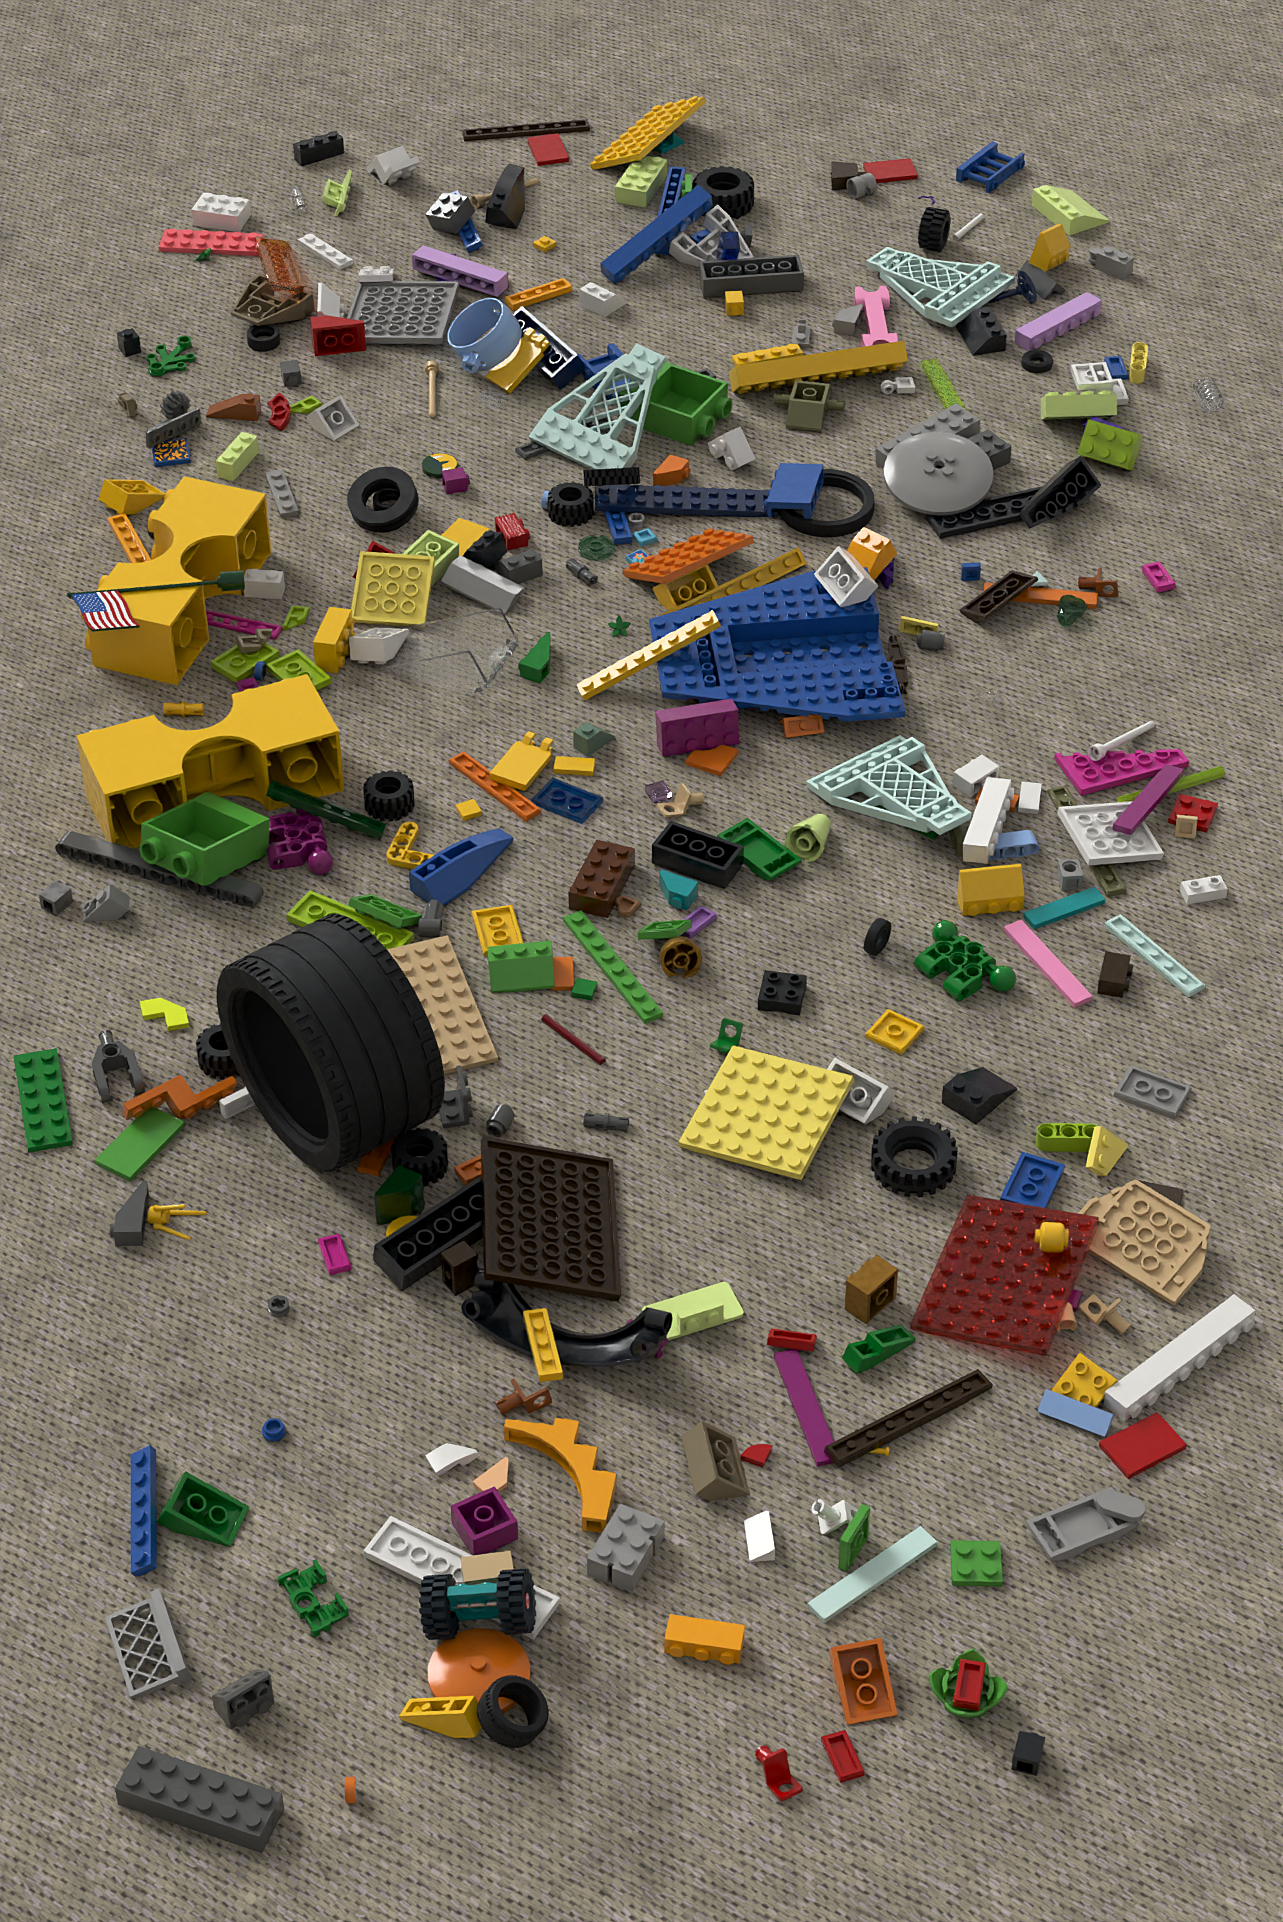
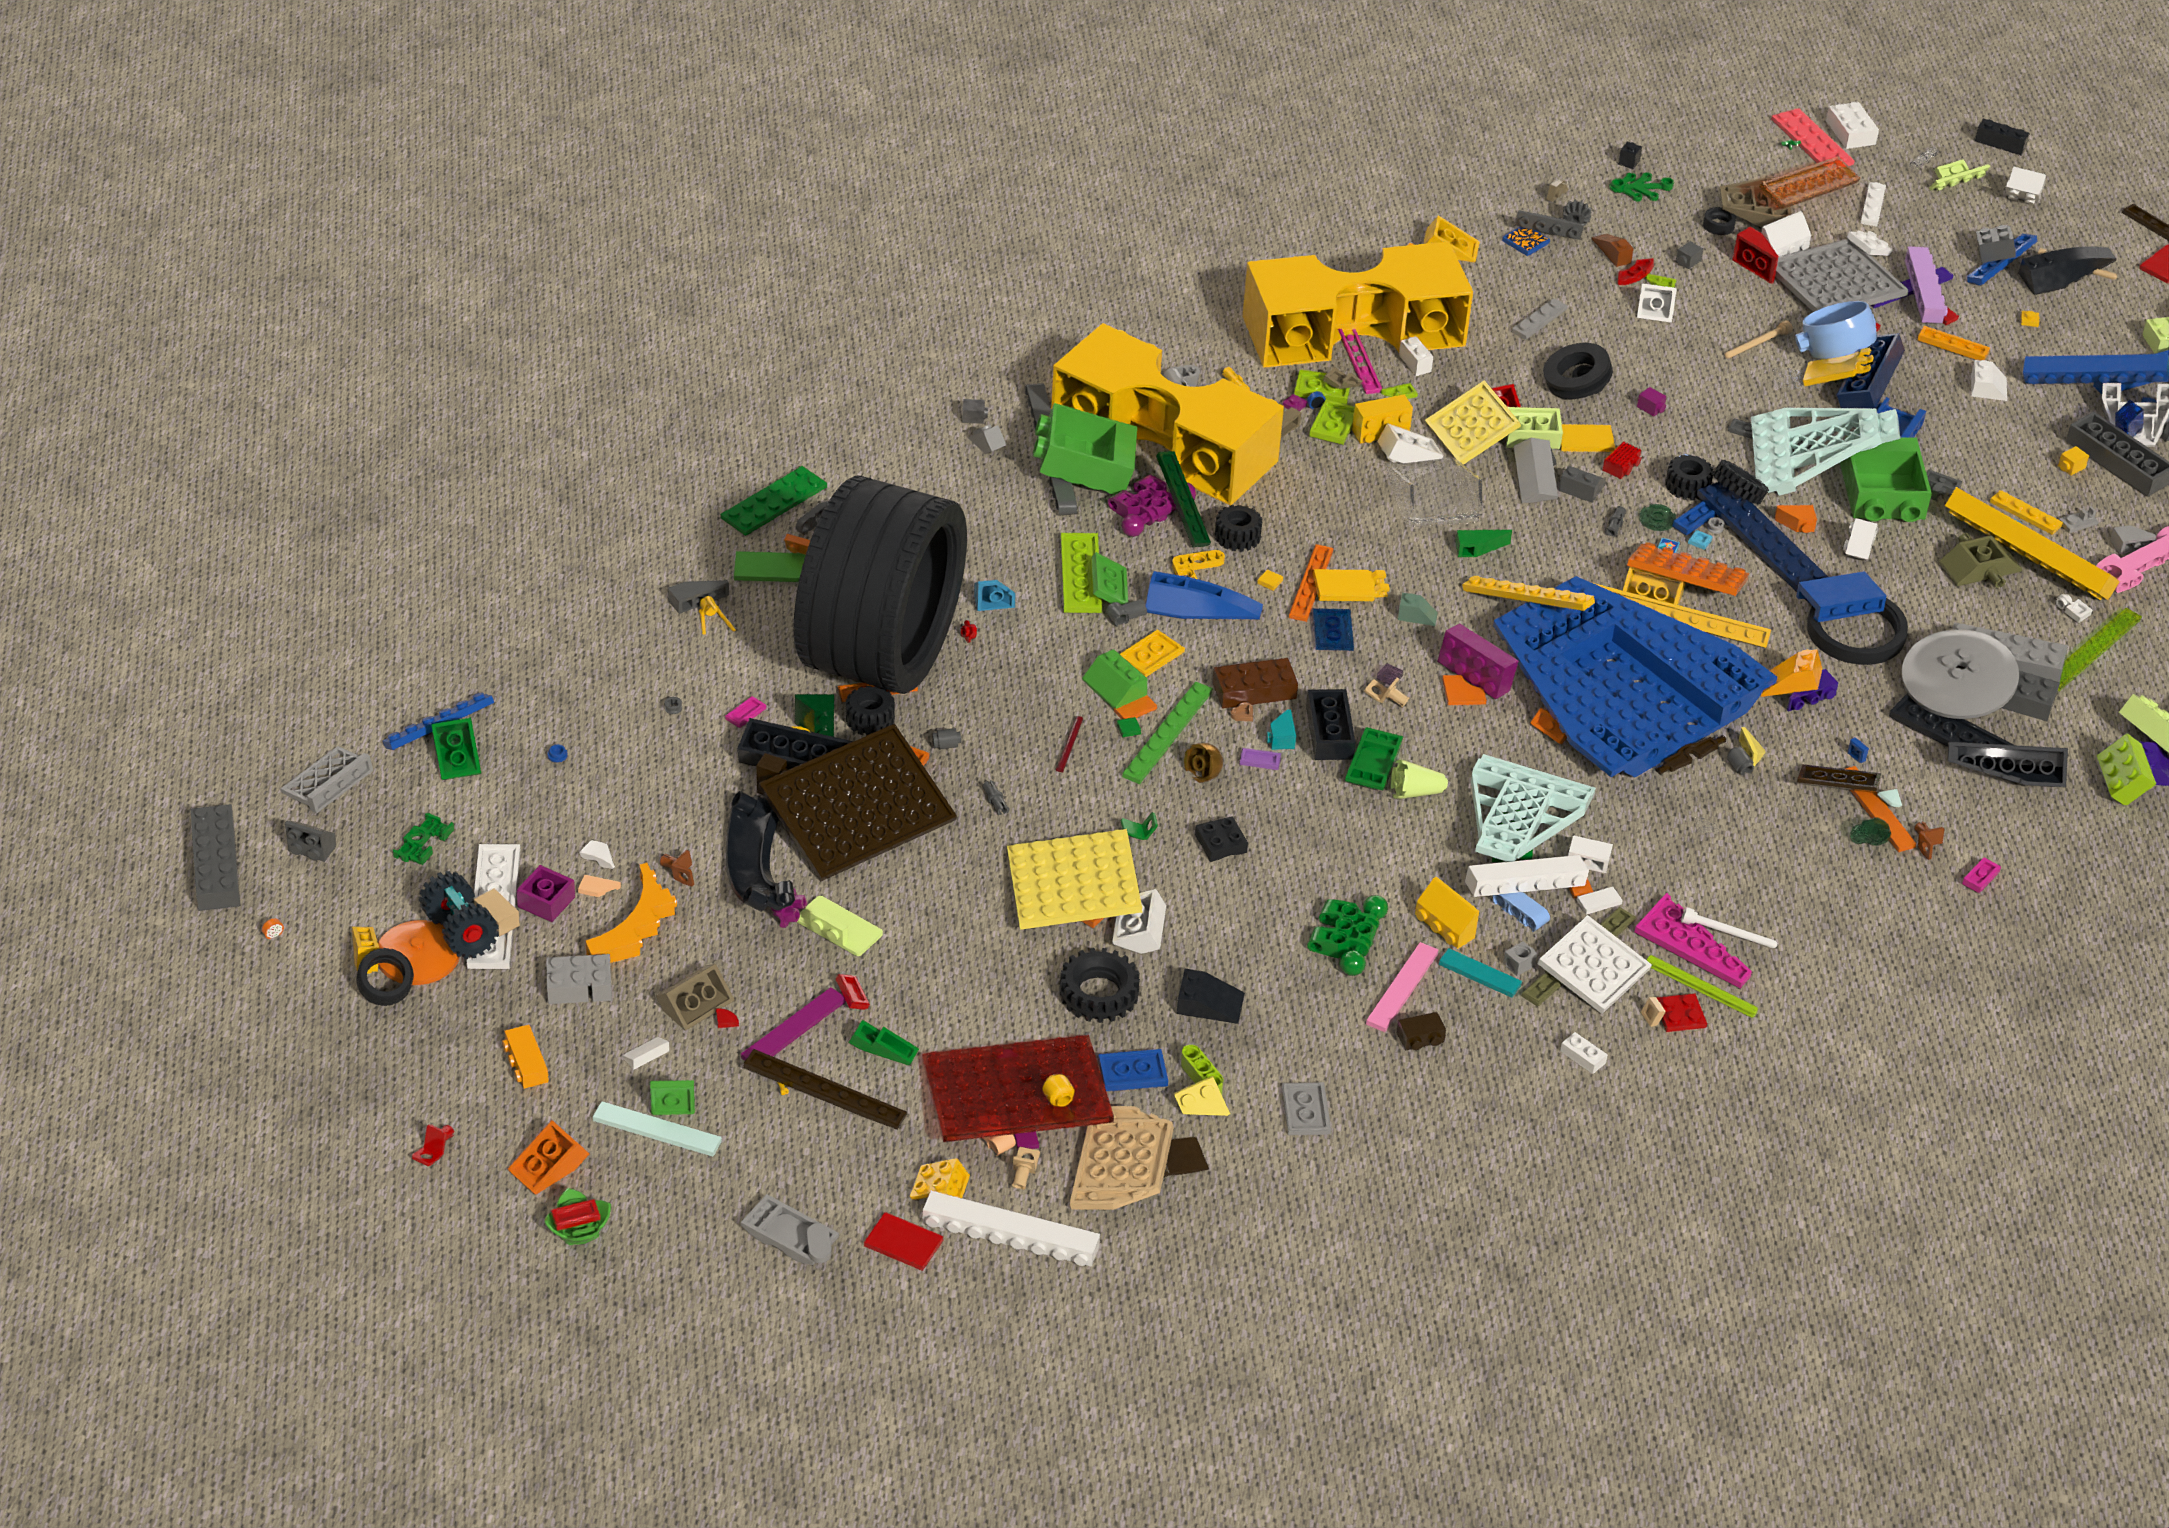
camera: 55 degrees right, 0 degrees up
flag [67,570,245,632] -> none
yellowish green brick [216,432,259,481] -> none
tan plate [387,935,498,1075] -> none
tile [422,453,458,479] -> none
dark grey bracket [439,1065,473,1129] -> none
black slope [463,530,508,569] -> none
yellow plate [523,1308,563,1382] -> none
yellow tile [553,756,595,776] -> none
green plant [608,615,631,637] -> none
bright green tile [637,919,692,940] -> none
white bracket [811,1499,858,1535] -> none
white slope [814,546,878,607] -> none
red tile [821,1730,865,1783] -> none
pearl gold brick [845,1255,898,1324] -> none
black tyre [864,918,891,956] -> none
yellow tile [865,1009,925,1055] -> none
bright green plate [950,1540,1003,1586] -> none
black brick [1011,1731,1045,1776] -> none
light blue tile [1038,1389,1114,1437] -> none
light aqua tile [1104,914,1205,997] -> none
magenta tile [1113,764,1184,835] -> none

